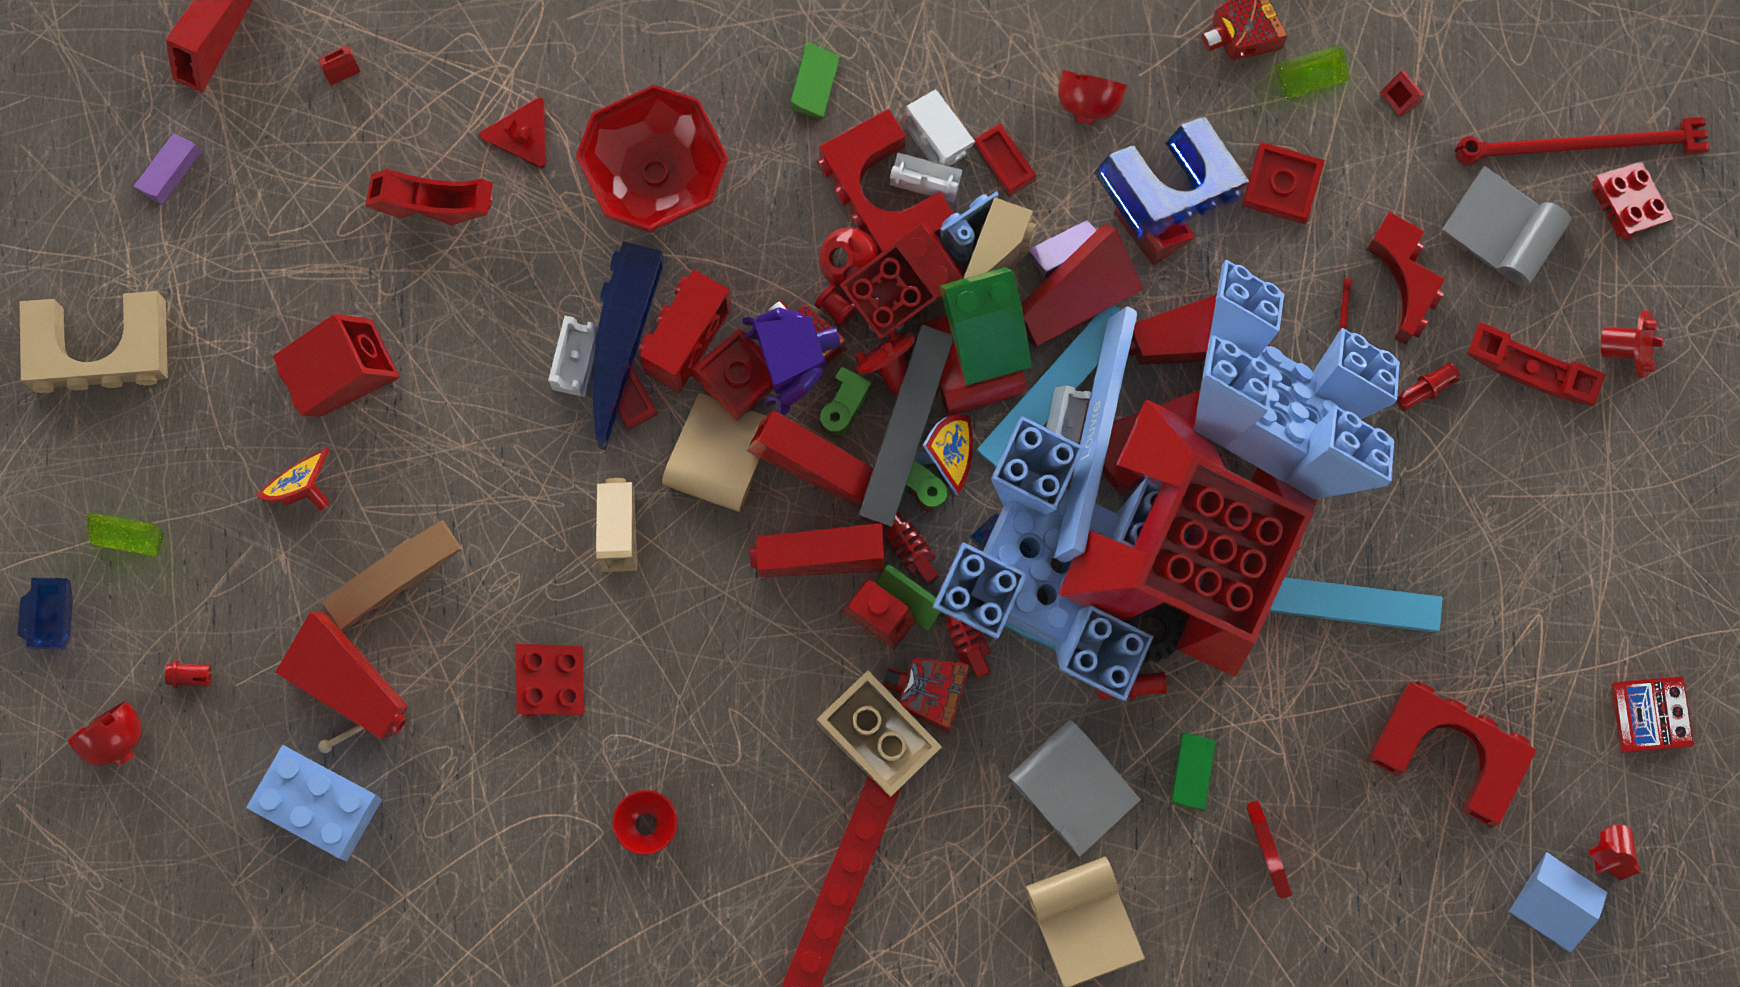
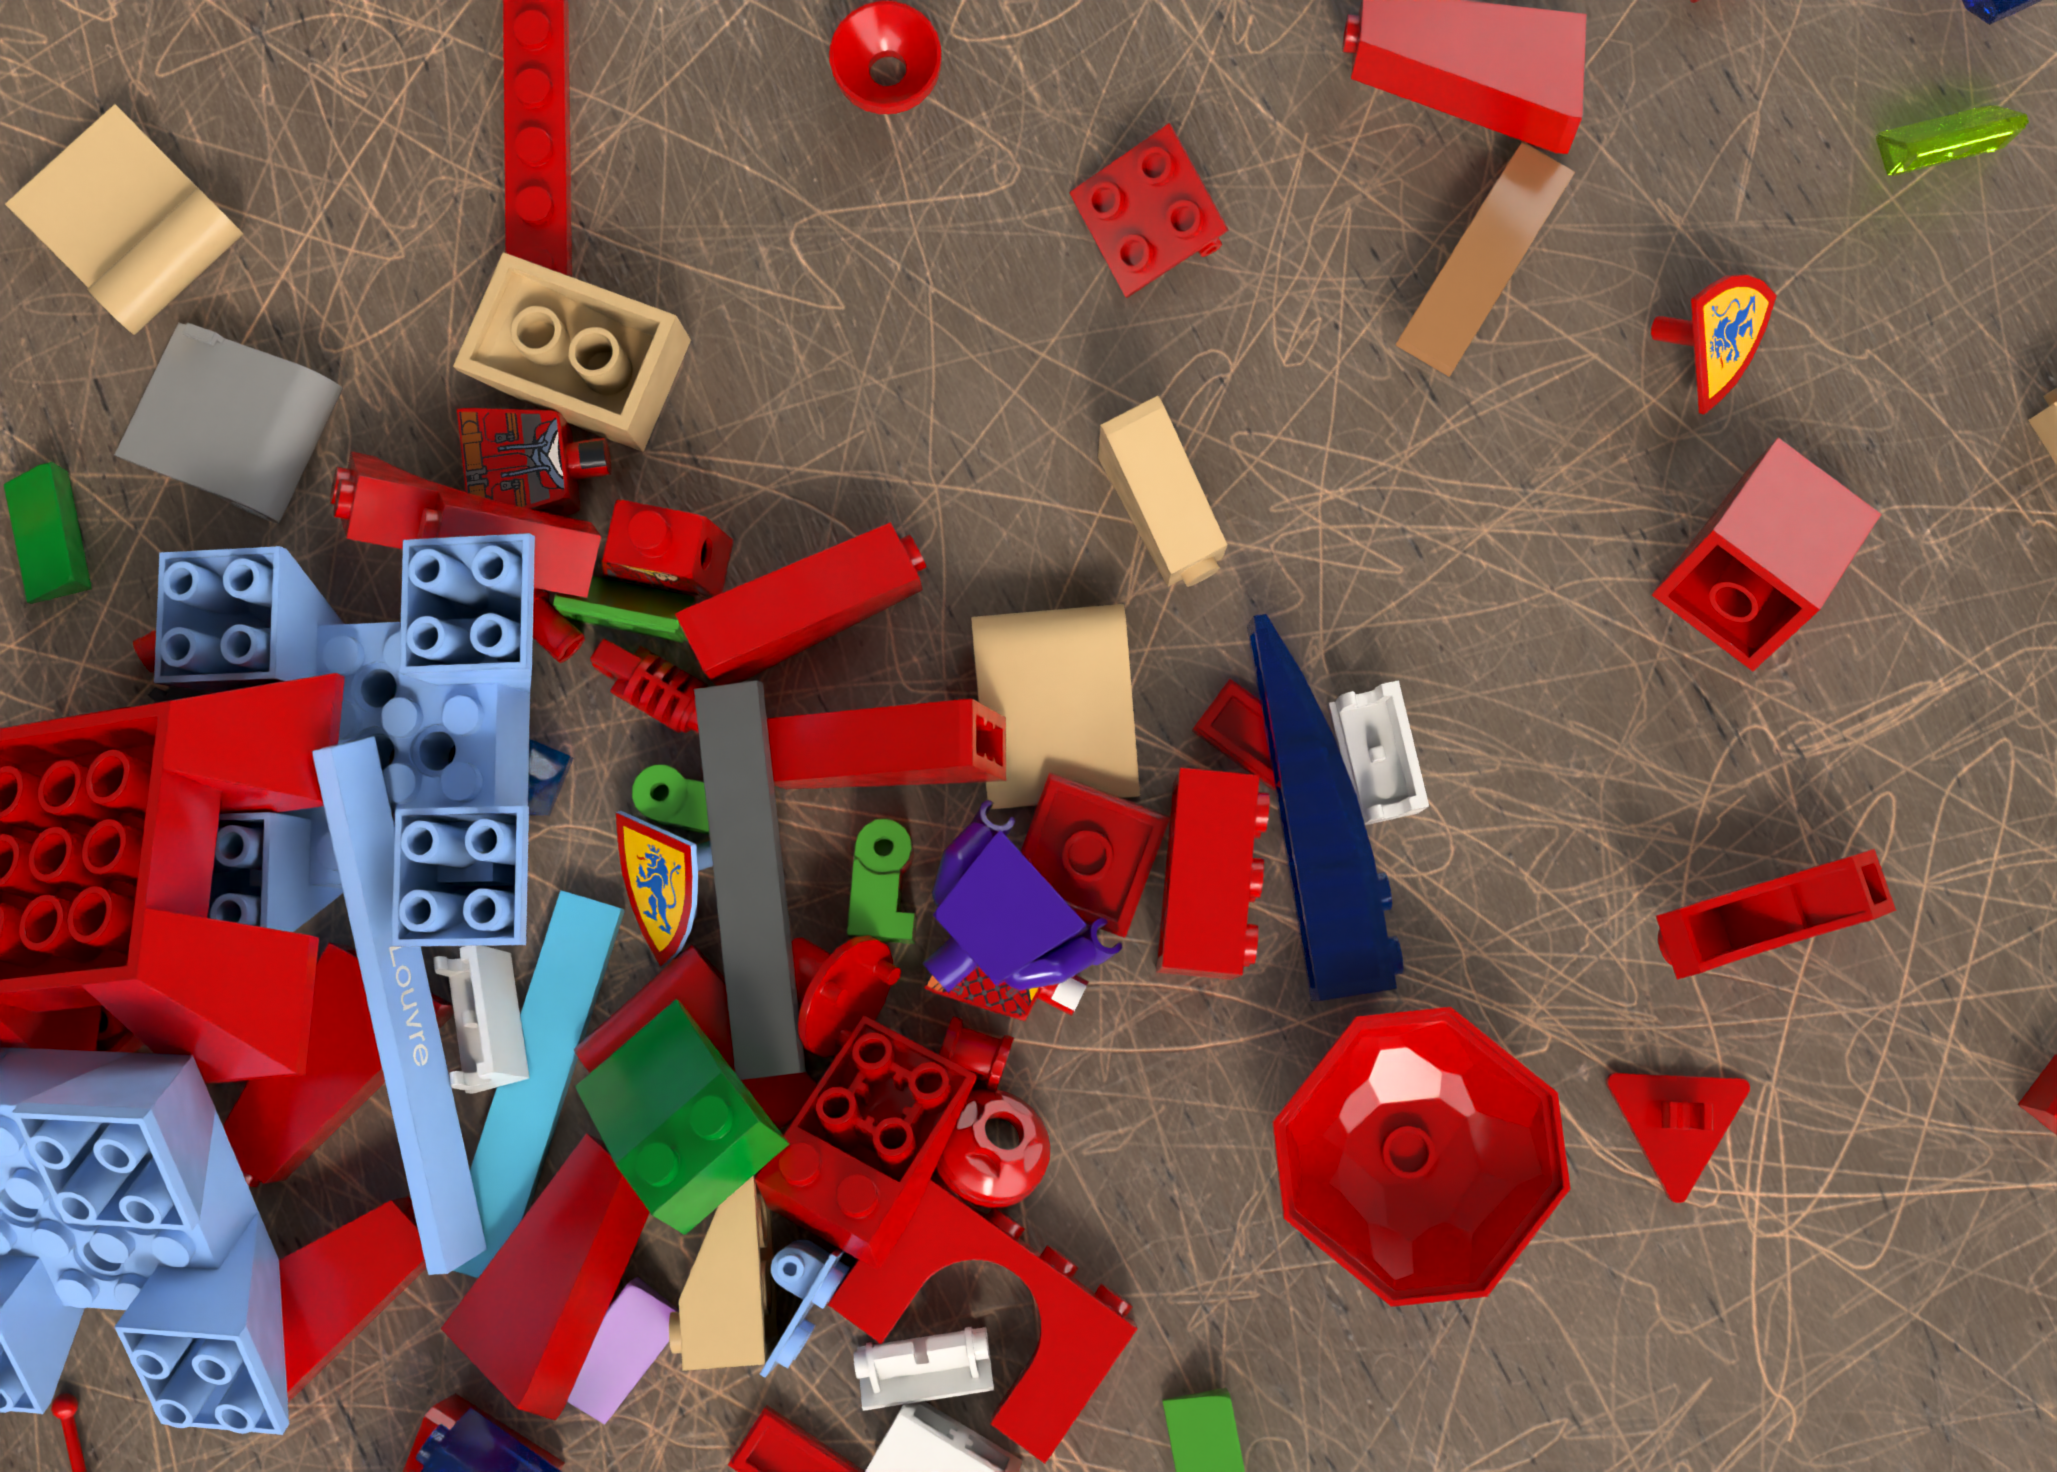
camera: 160 degrees right, 5 degrees up
none -> red arch [330,451,601,598]

